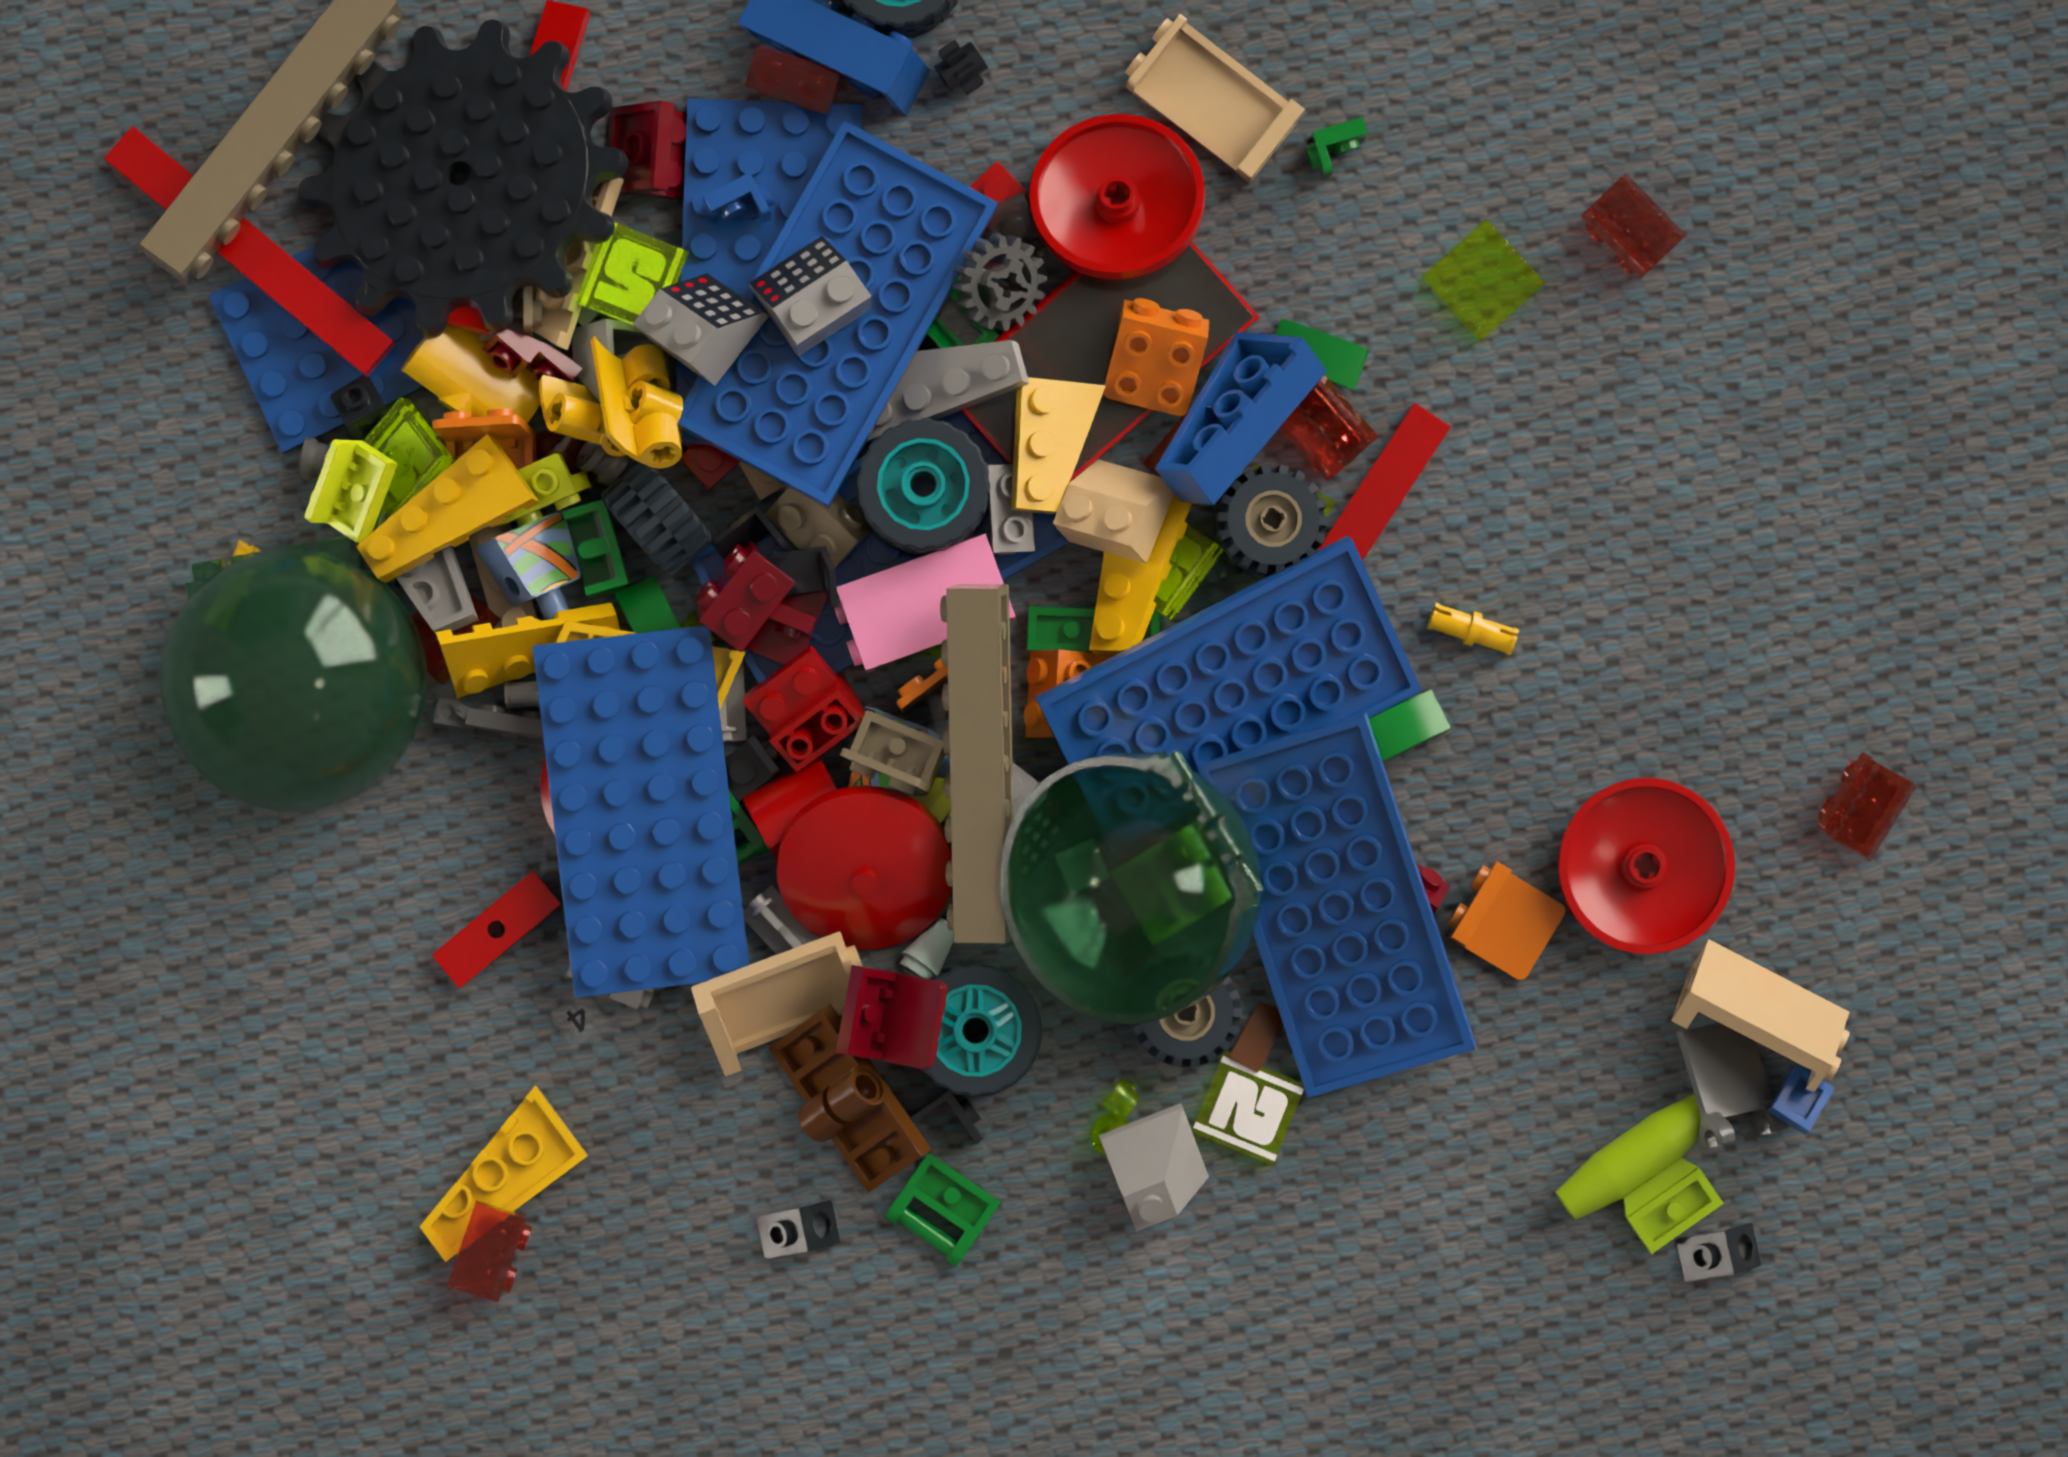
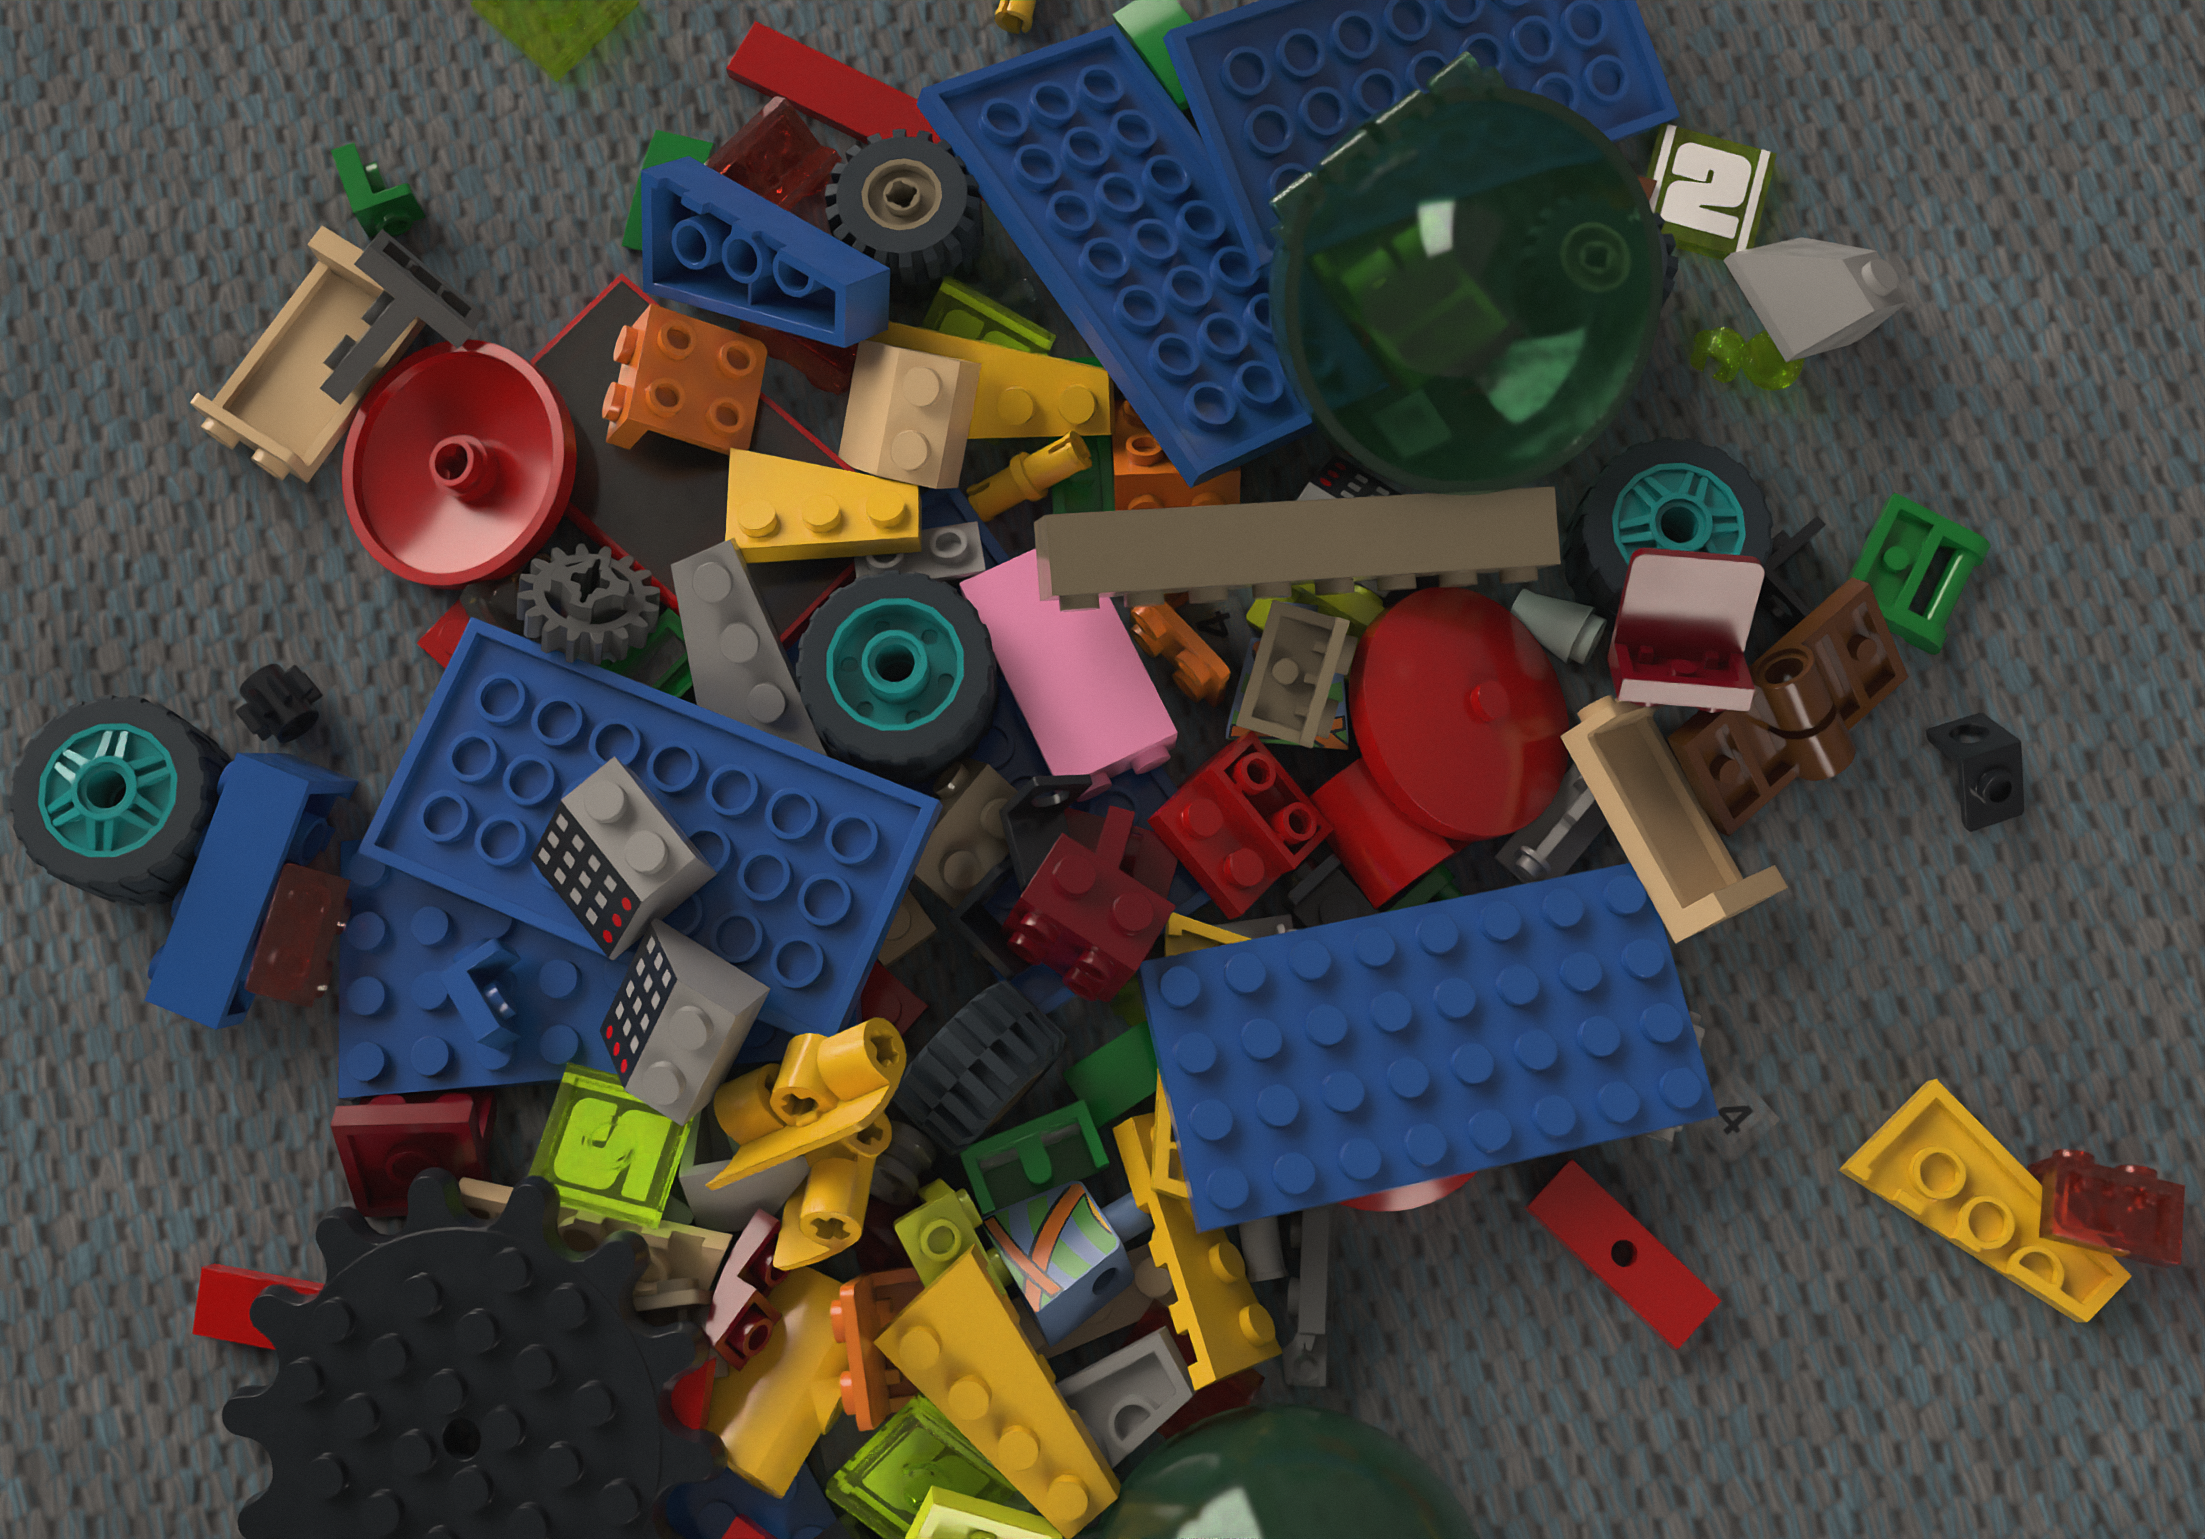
camera: 95 degrees left, 10 degrees down
none -> dark grey bracket [319,229,484,405]
none -> yellow pin [967,431,1092,522]

